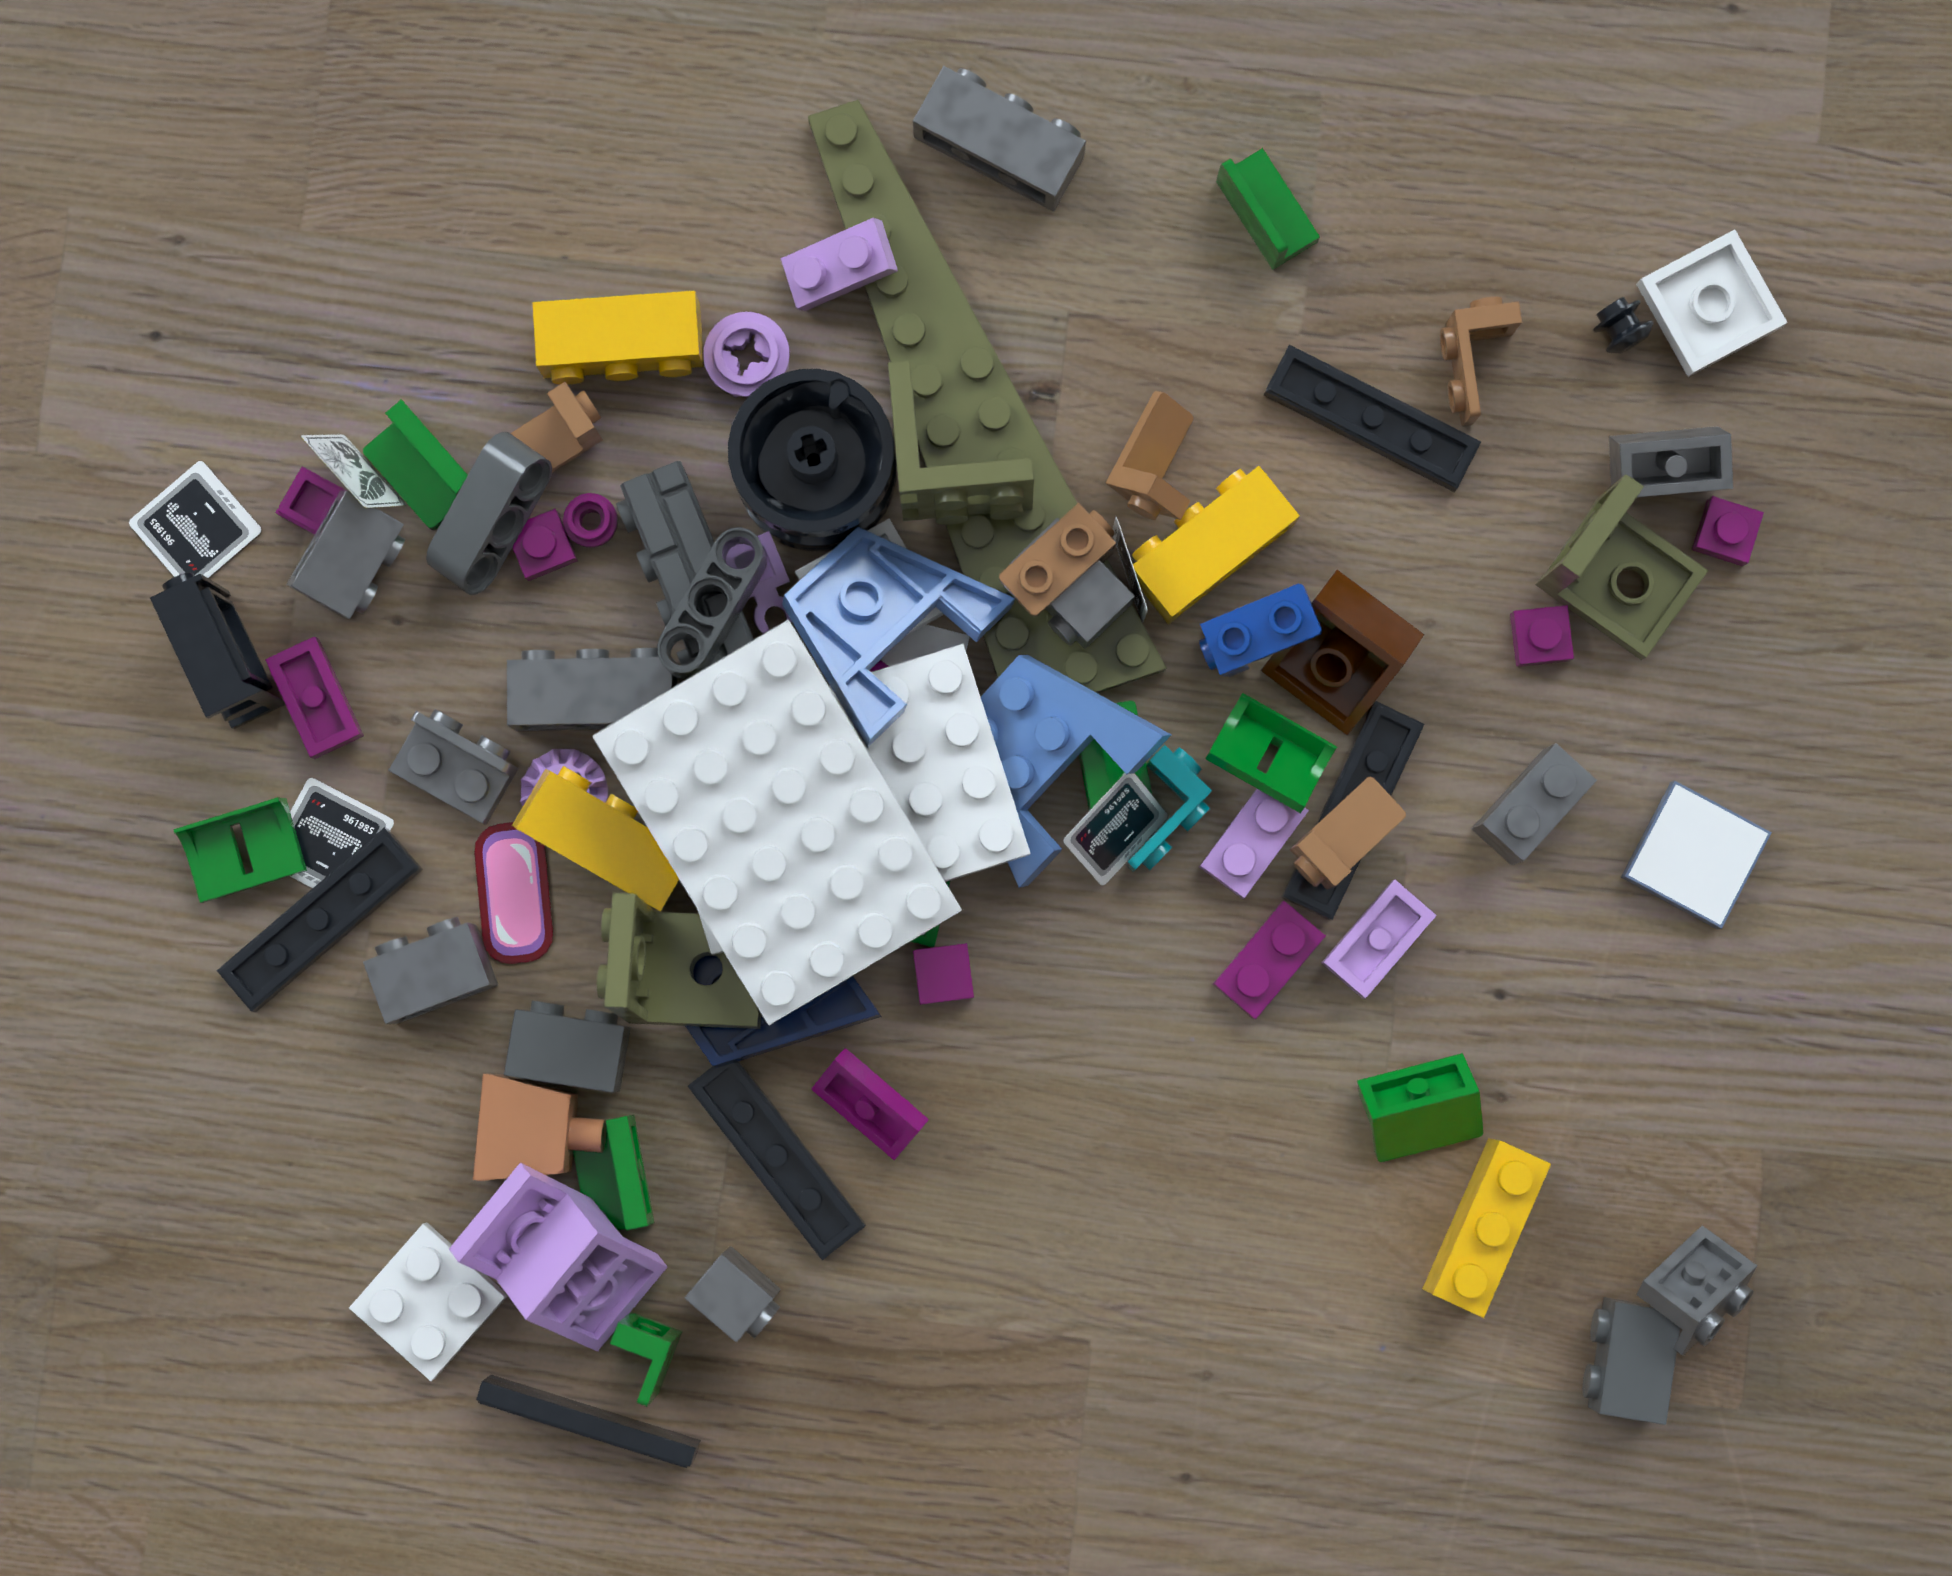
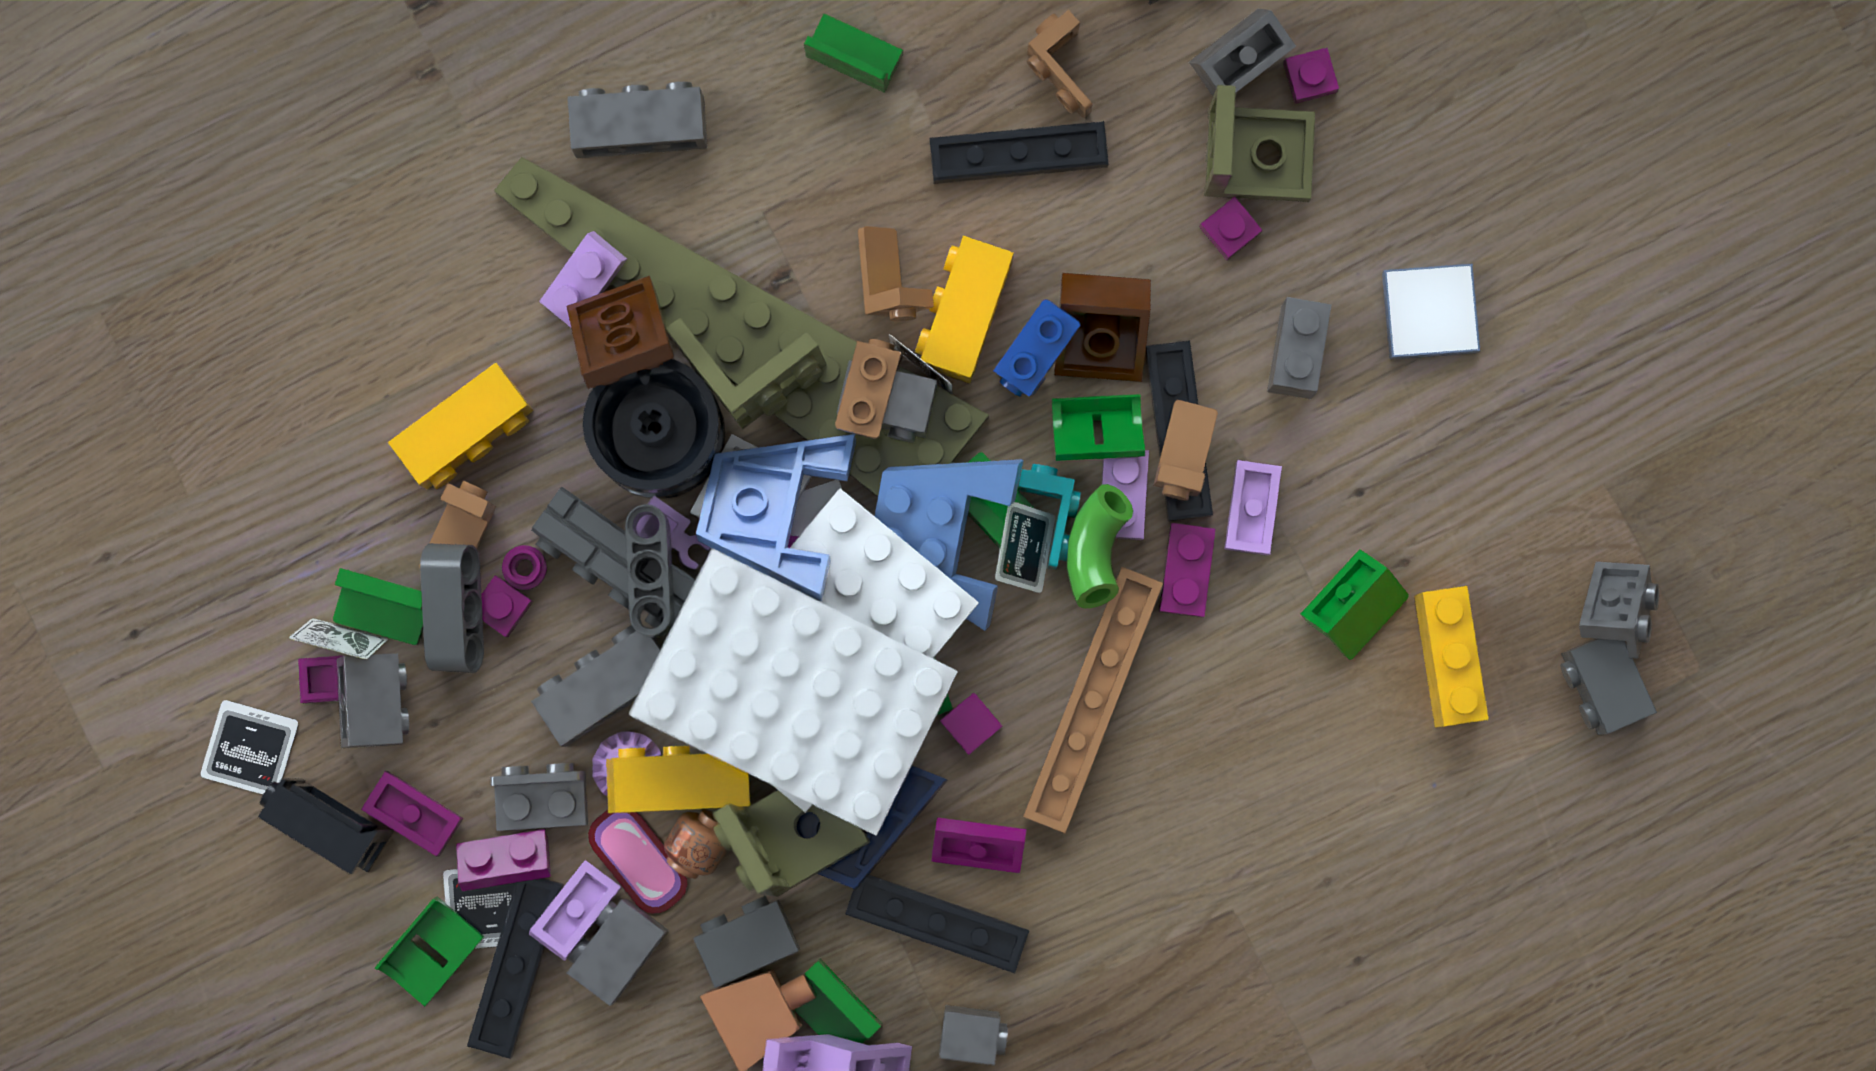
camera: 30 degrees left, 0 degrees up
lavender gear [703,312,789,397] -> none
none -> plate [456,829,551,891]
none -> lavender plate [529,860,621,961]
none -> reddish brown plate [566,276,674,389]
none -> nougat head [664,809,727,879]
none -> medium nougat plate [1023,567,1163,833]
none -> bright green cylinder [1067,484,1133,609]

